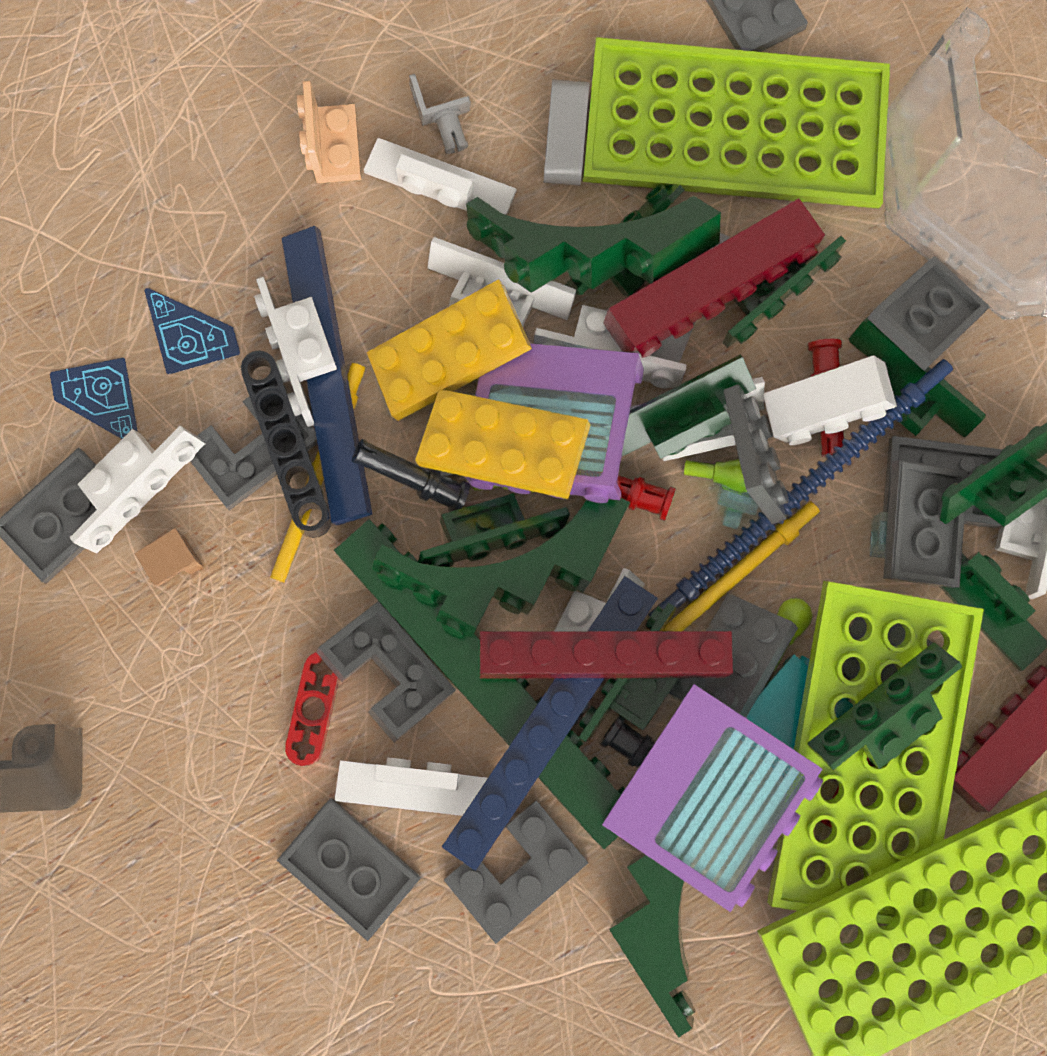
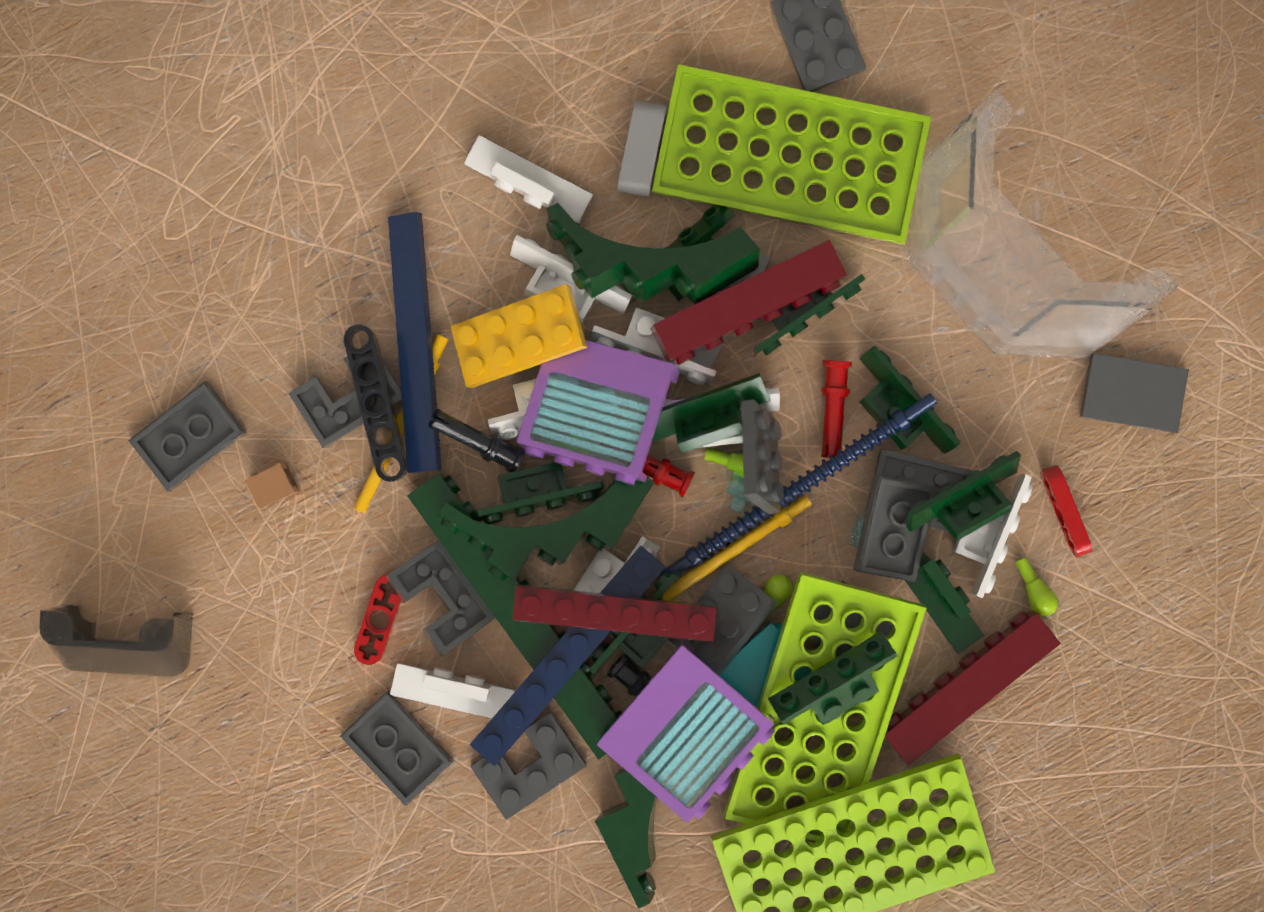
camera: 10 degrees right, 10 degrees up
dark blue sticker [50,358,138,439] -> none
white bracket [70,426,205,553] -> none
dark blue sticker [144,288,240,375] -> none
white bracket [254,277,337,427] -> none
light nougat bracket [297,81,362,183] -> none
light grey bracket [409,74,471,154] -> none
yellow plate [415,389,591,499] -> none
white brick [763,355,897,445] -> none
dark grey plate [867,256,990,371] -> none

